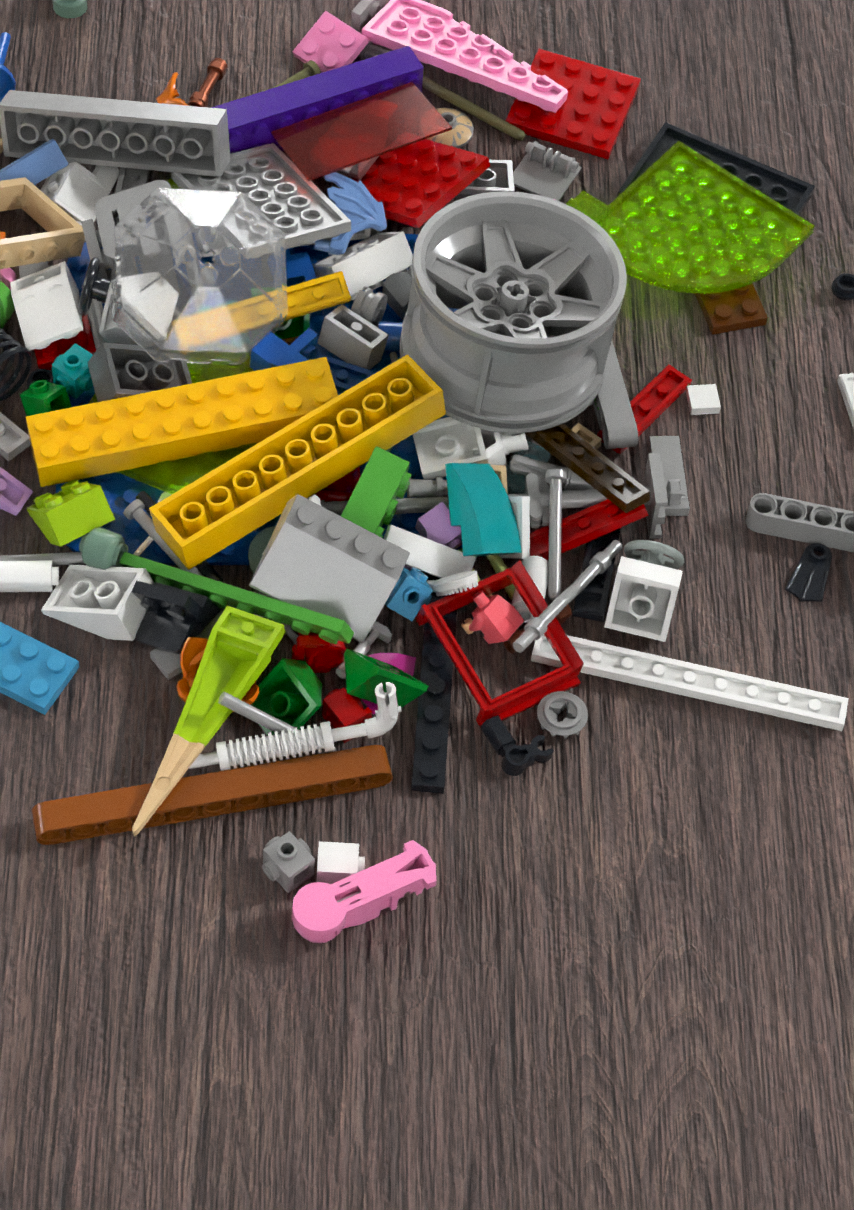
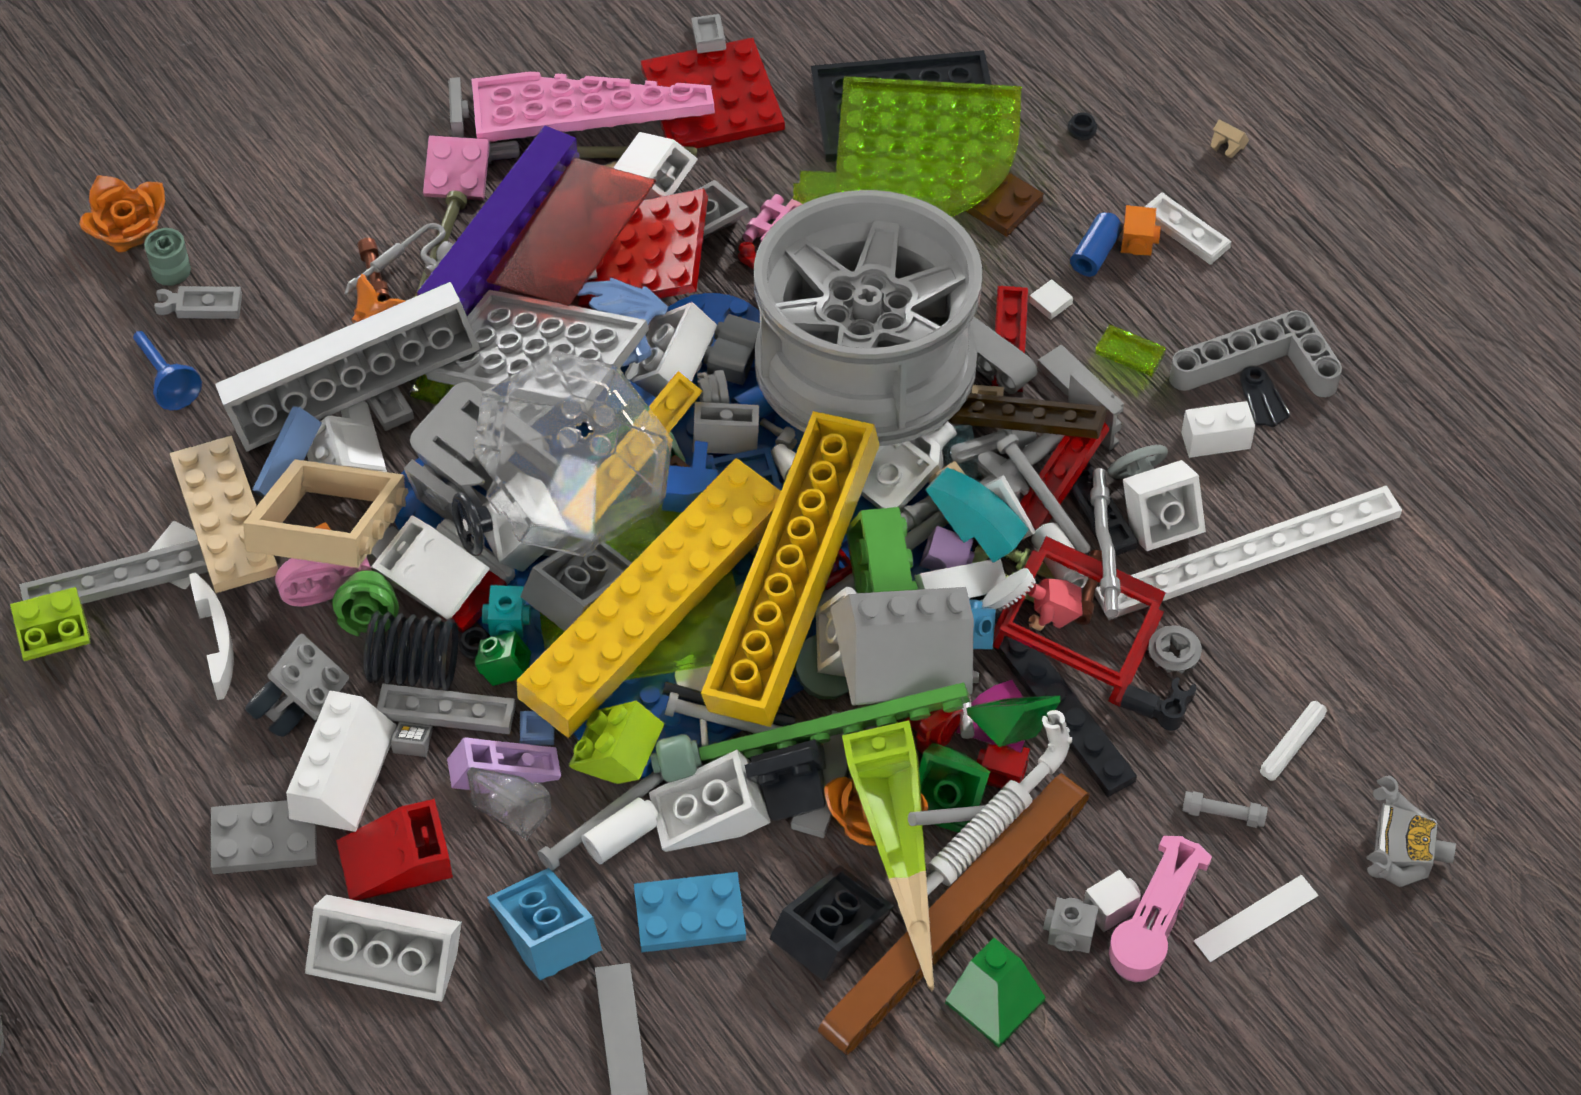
camera: 30 degrees left, 0 degrees up
light grey hinge [513,141,582,201] -> none
none -> light grey plate [154,286,242,319]
none -> light grey piece [344,223,453,295]
none -> medium blue tile [520,711,554,746]
none -> white slope [607,132,698,201]
none -> light grey tile [691,14,726,53]
none -> black slope [769,865,894,981]
none -> green slope [945,938,1046,1048]
none -> blue brick [1070,212,1123,277]
none -> clear neon green plate [1095,324,1166,377]
none -> orange brick [1121,205,1161,256]
none -> white brick [1181,401,1255,458]
none -> light grey bar [1182,791,1268,828]
none -> white sticker [1194,875,1319,962]
none -> white axle [1260,701,1327,781]
none -> light grey torso [1366,776,1456,887]

